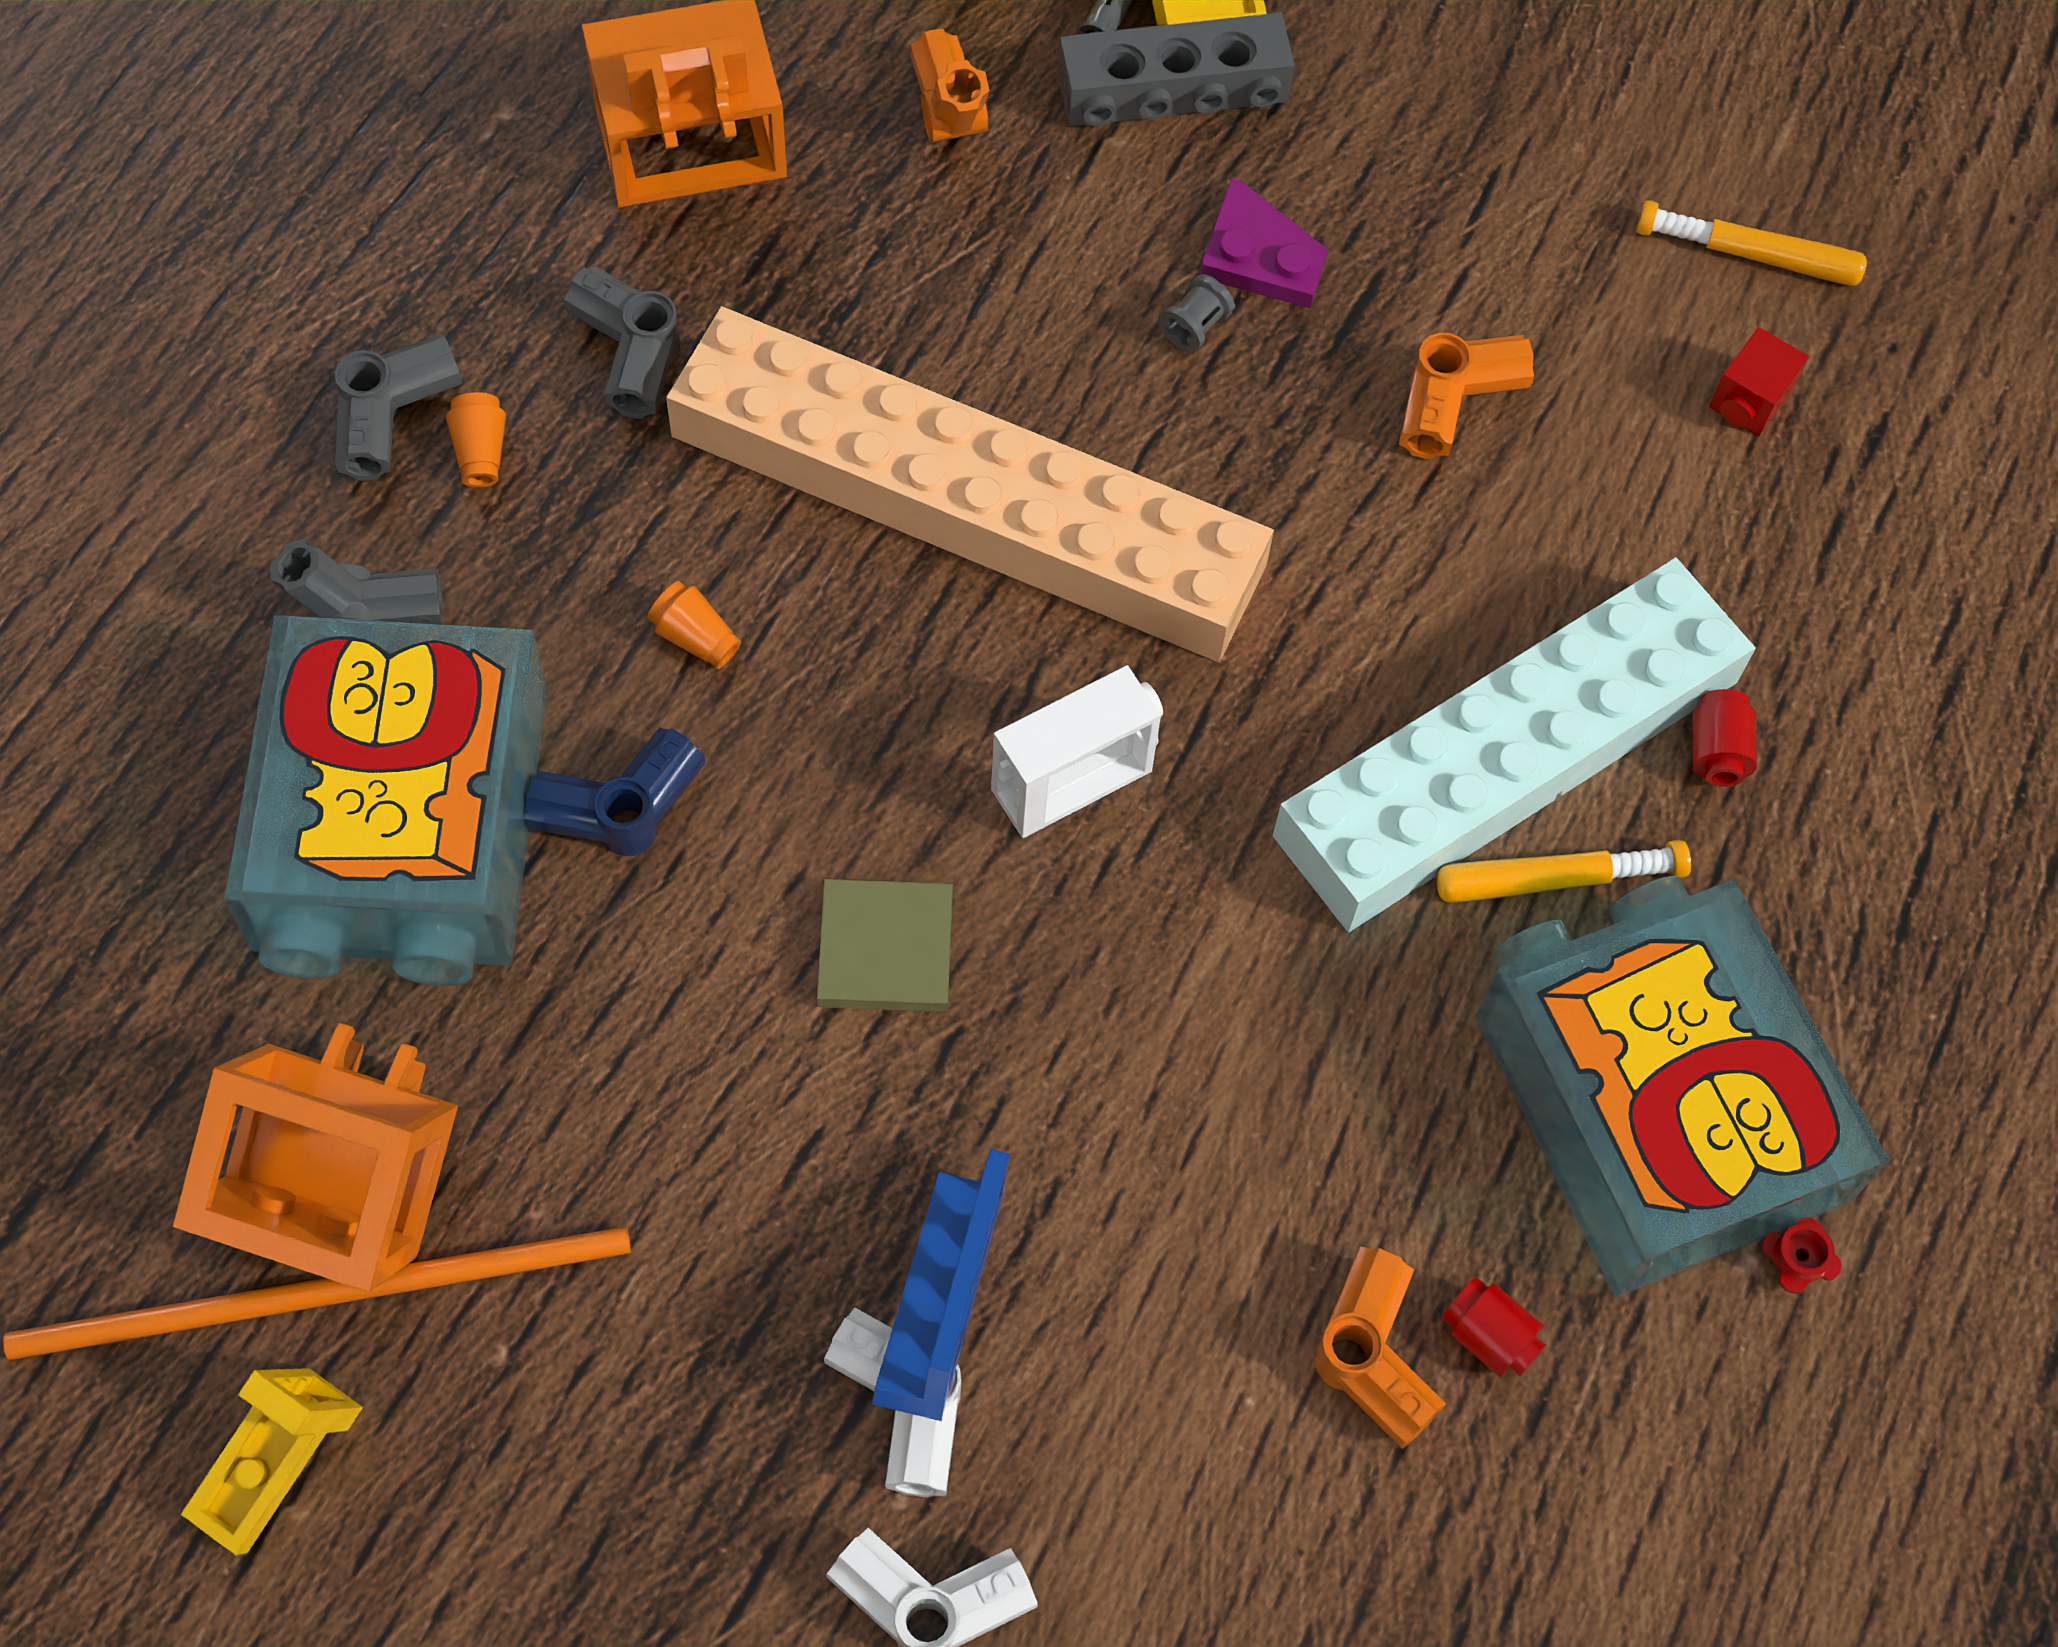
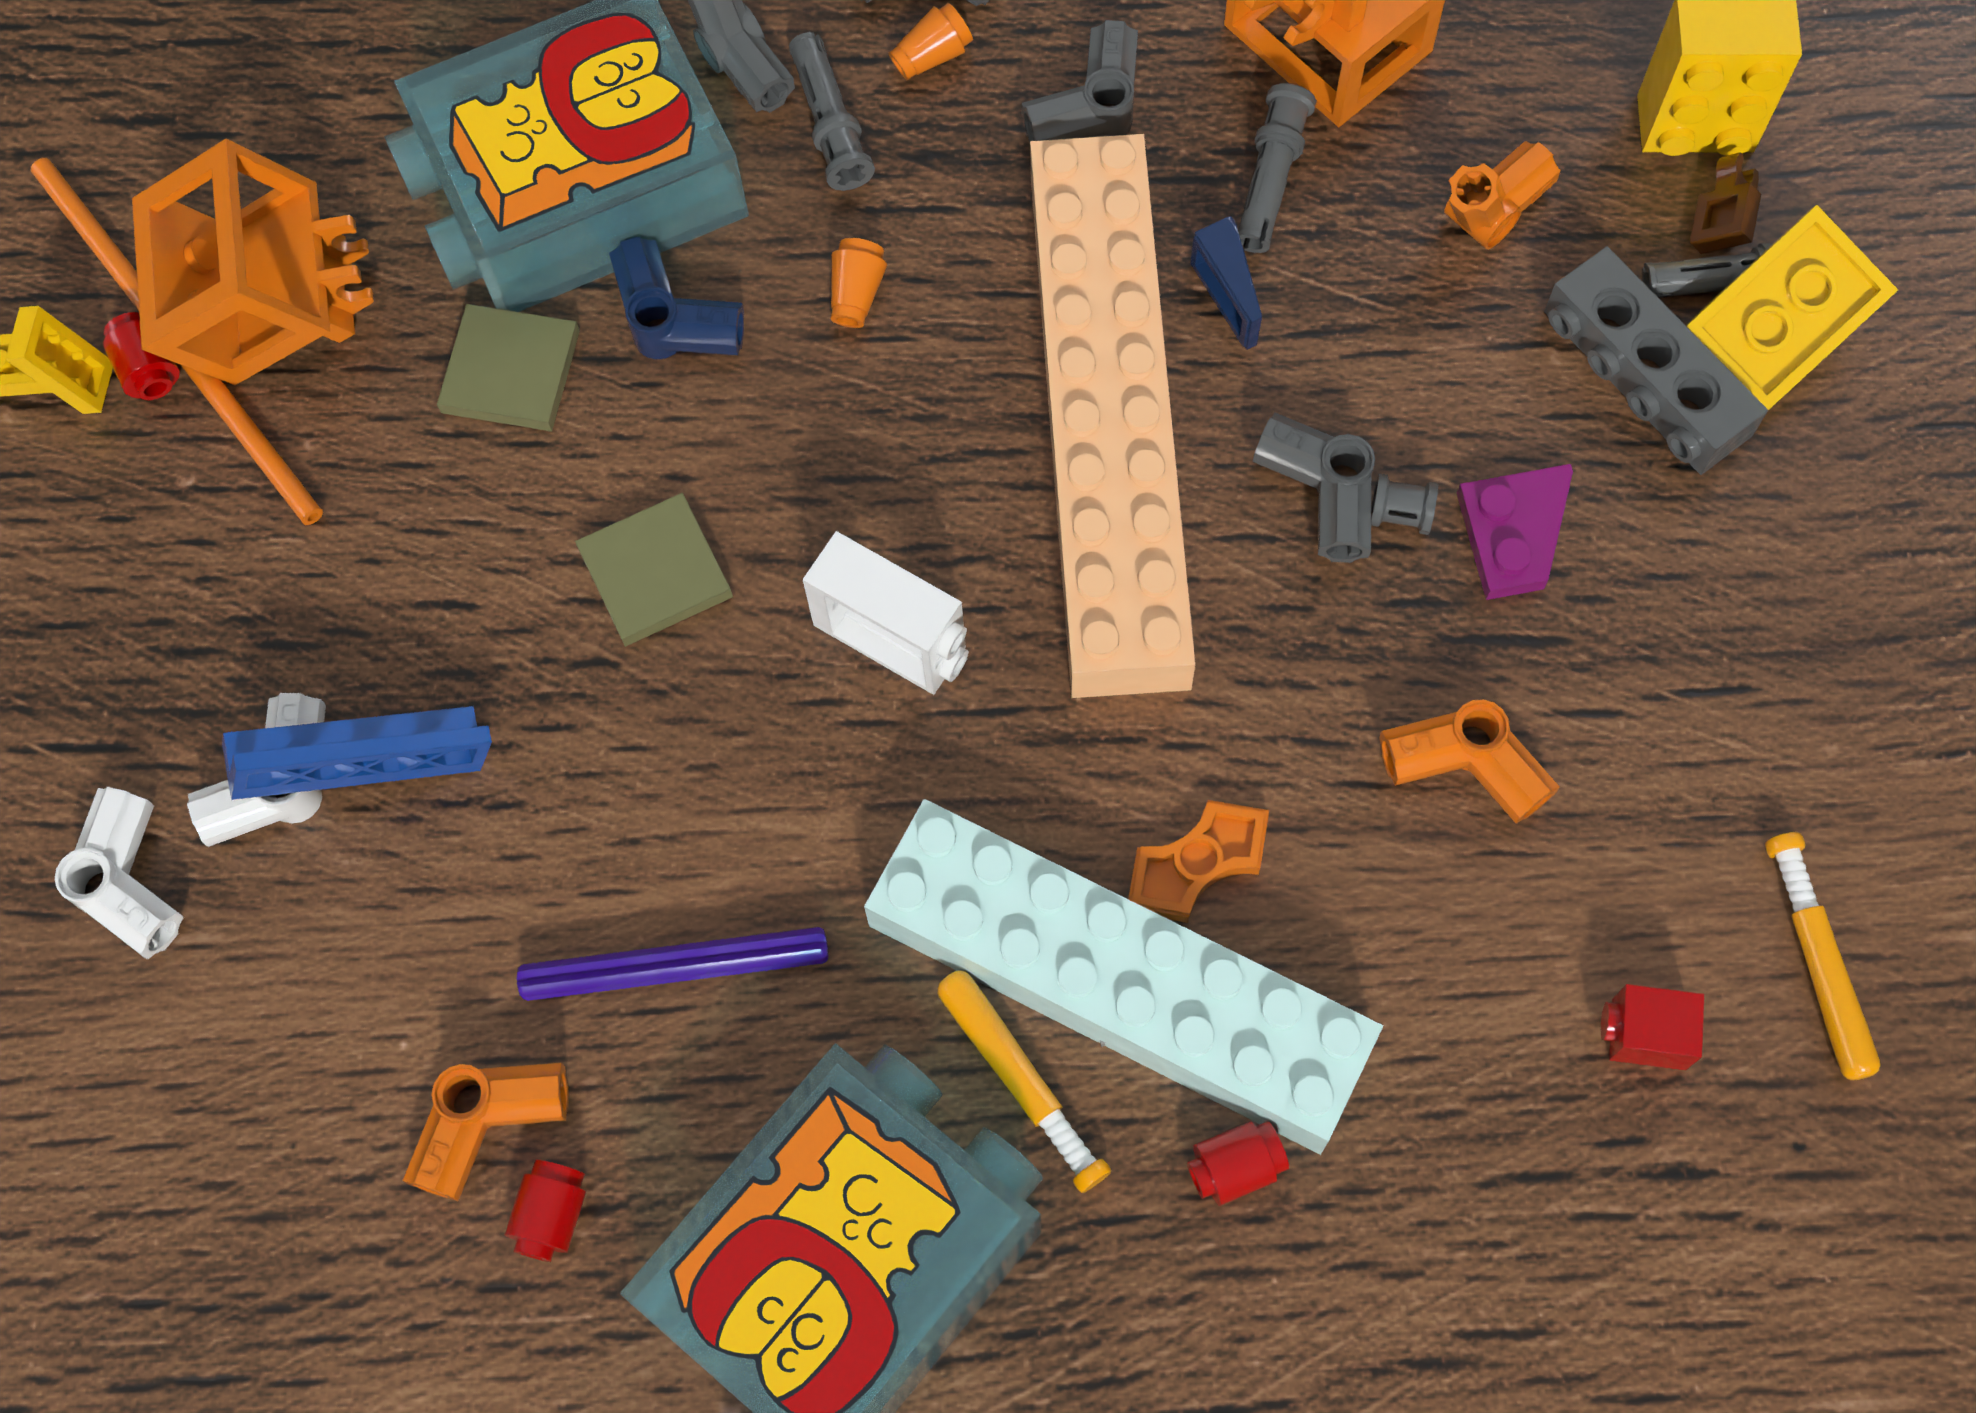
camera: 70 degrees right, 5 degrees up
none -> red brick [103,312,180,400]
none -> olive tile [437,304,580,432]
none -> dark purple axle [517,927,828,1001]
none -> dark grey pin [788,32,875,191]
none -> orange tile [1128,800,1269,923]
none -> dark blue slope [1190,216,1262,350]
none -> dark grey pin [1238,83,1317,253]
none -> dark grey piece [1253,412,1375,563]

